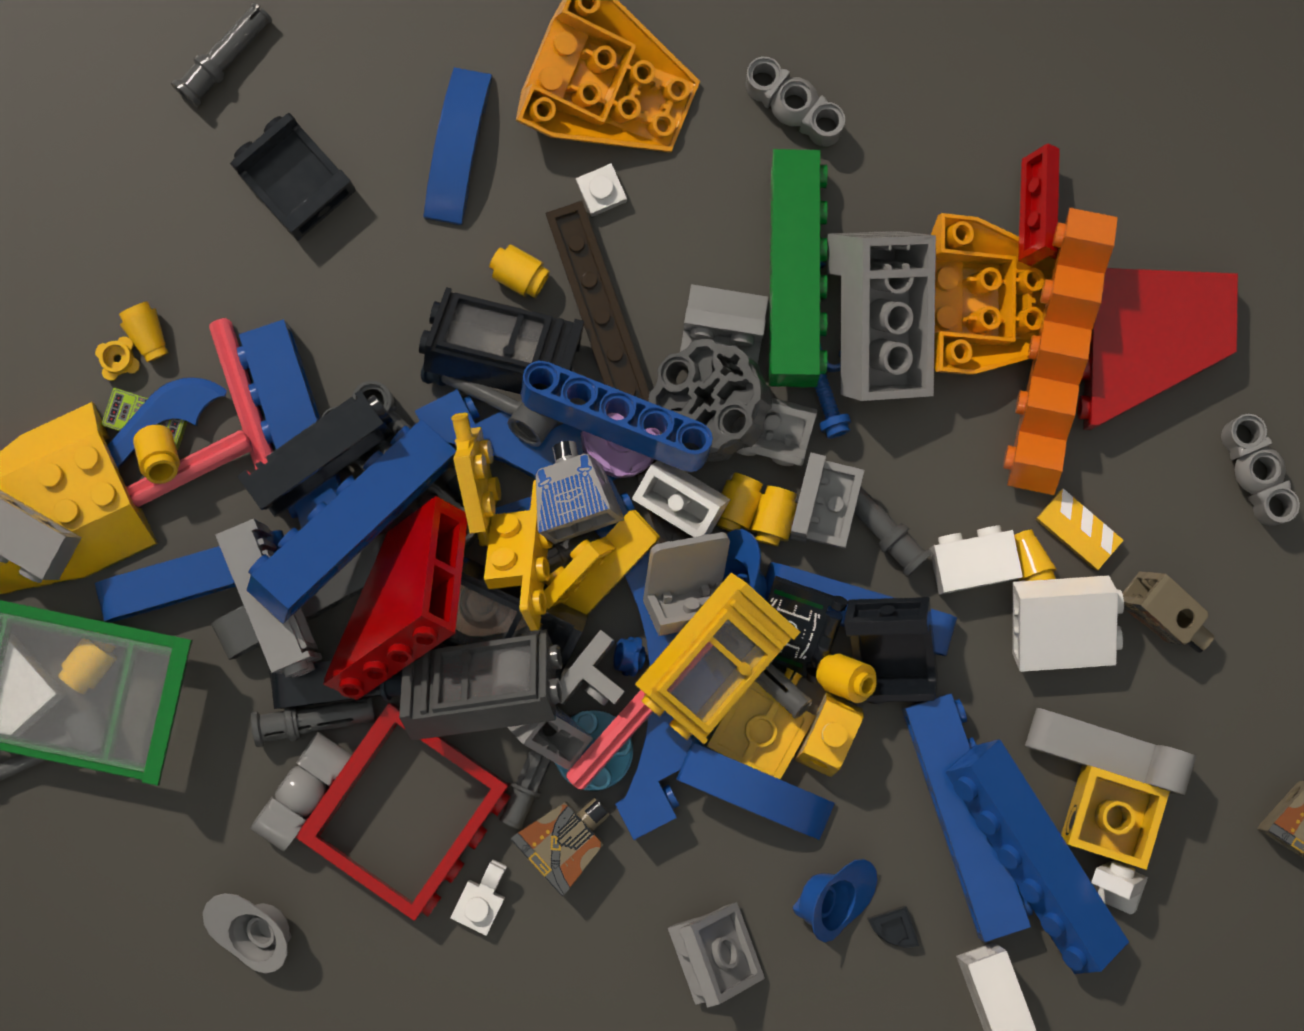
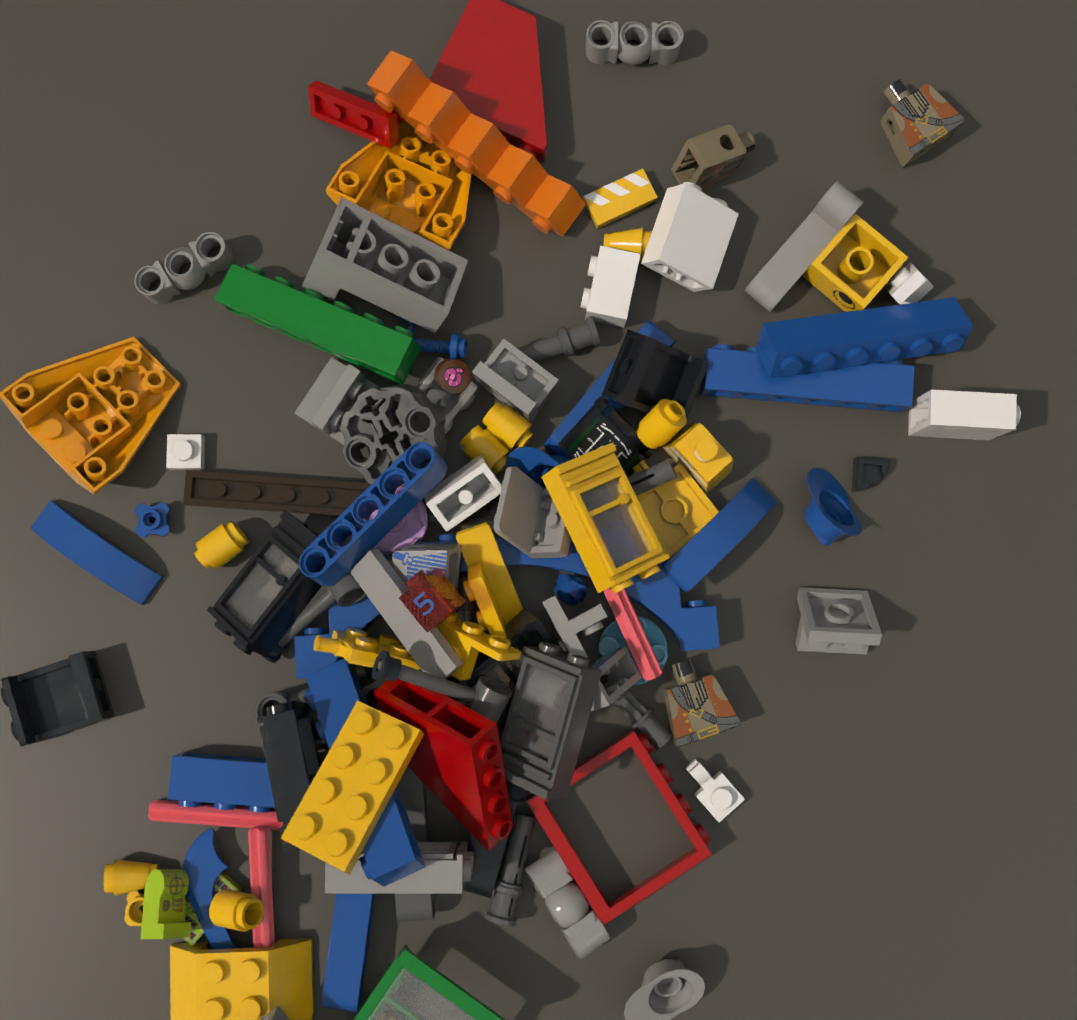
camera: 70 degrees left, 0 degrees up
none -> blue plate [135,502,171,538]
none -> lime leg [140,869,191,940]
none -> yellow plate [281,700,424,875]
none -> light grey tile [350,548,464,679]
none -> dark grey piece [372,650,512,723]
none -> clear red brick [399,568,466,633]
none -> reddish brown tile [434,358,471,394]

